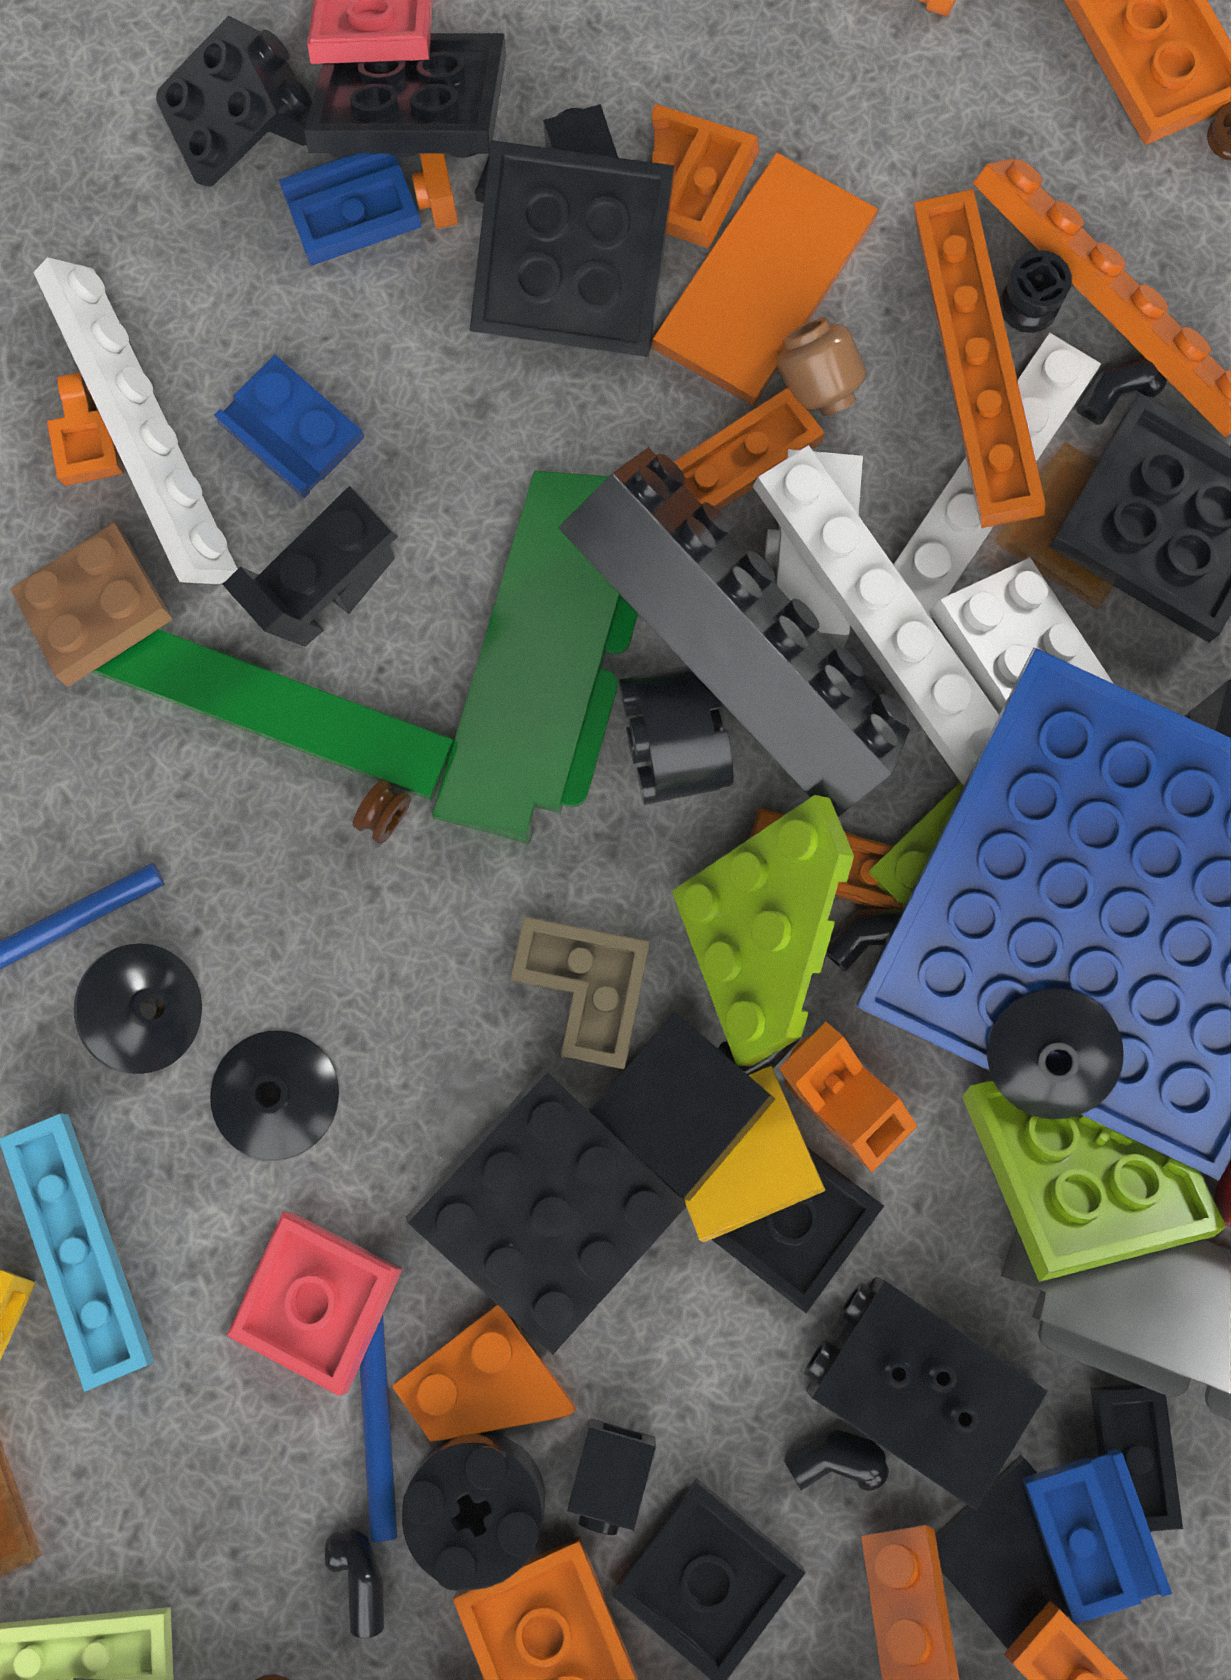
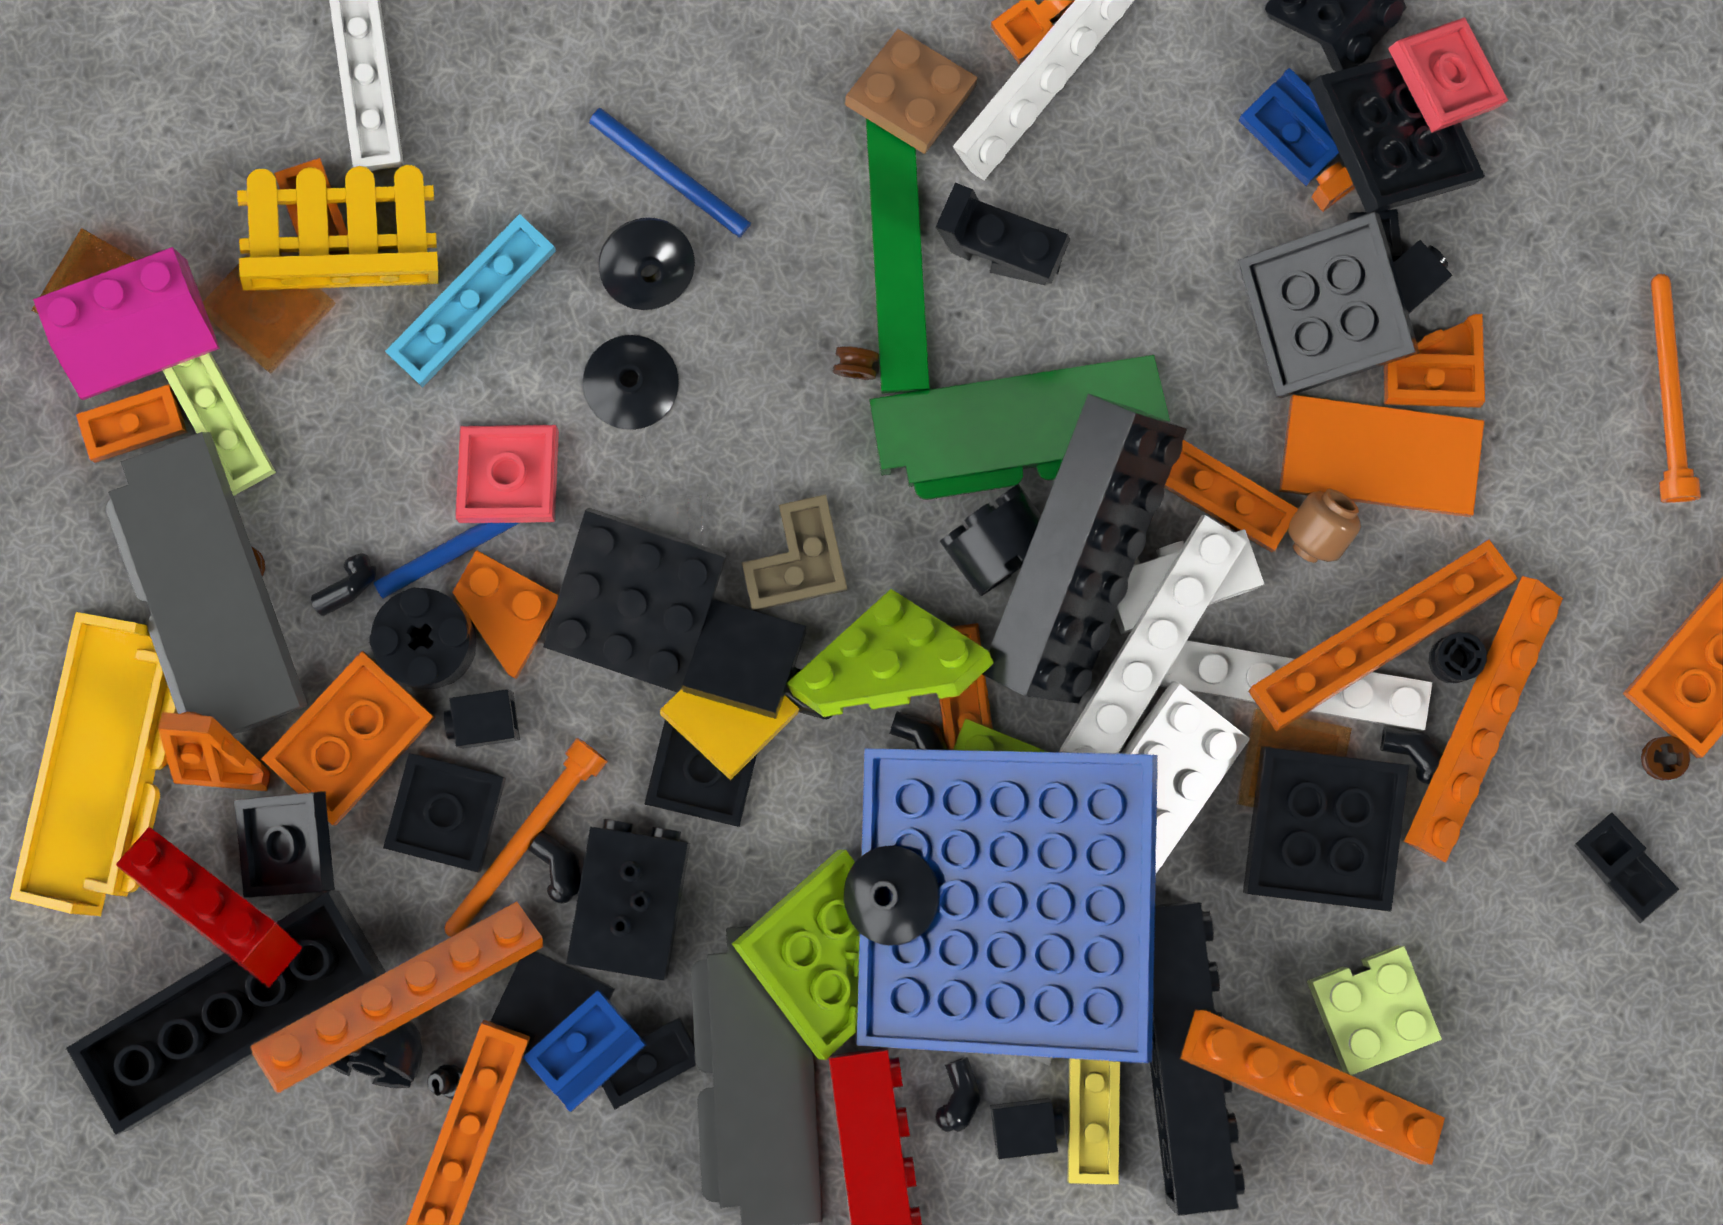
camera: 60 degrees right, 5 degrees up
blue plate [214,355,364,499] -> none
orange brick [778,1021,918,1173] -> none
none -> orange piece [444,738,608,937]

